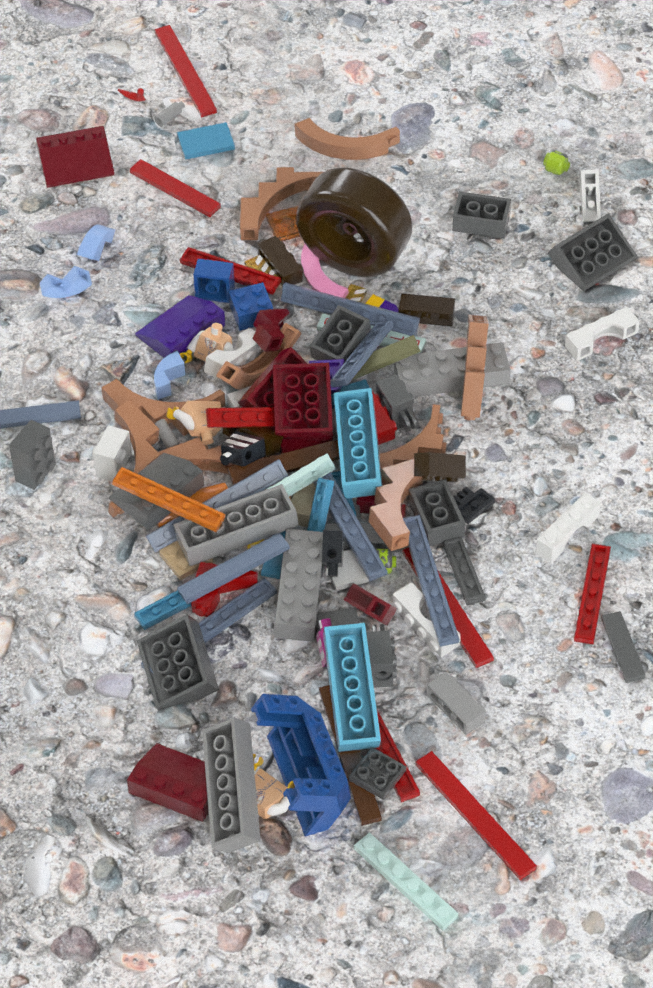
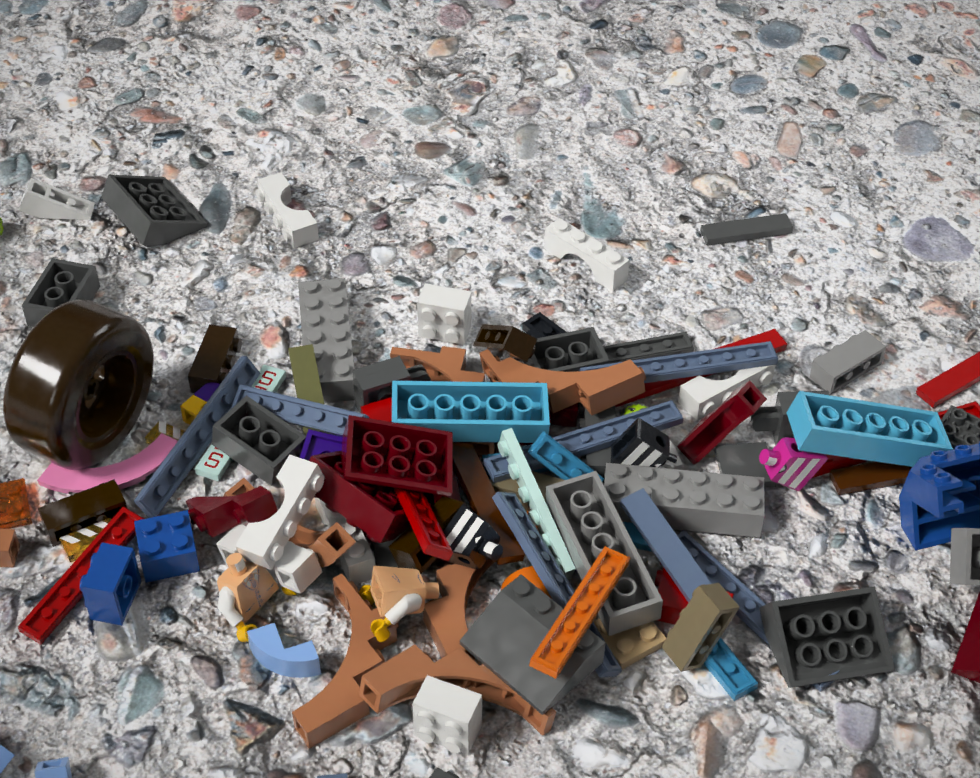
camera: 90 degrees left, 5 degrees down
dark purple slope [135,295,226,358] -> none
light grey cylinder [155,419,180,449] -> none
nougat arch [461,314,489,420] -> none
red tile [574,544,611,645] -> none
none -> white arch [235,455,325,570]
none -> white brick [417,283,472,345]
none -> dark tan brick [662,583,740,672]

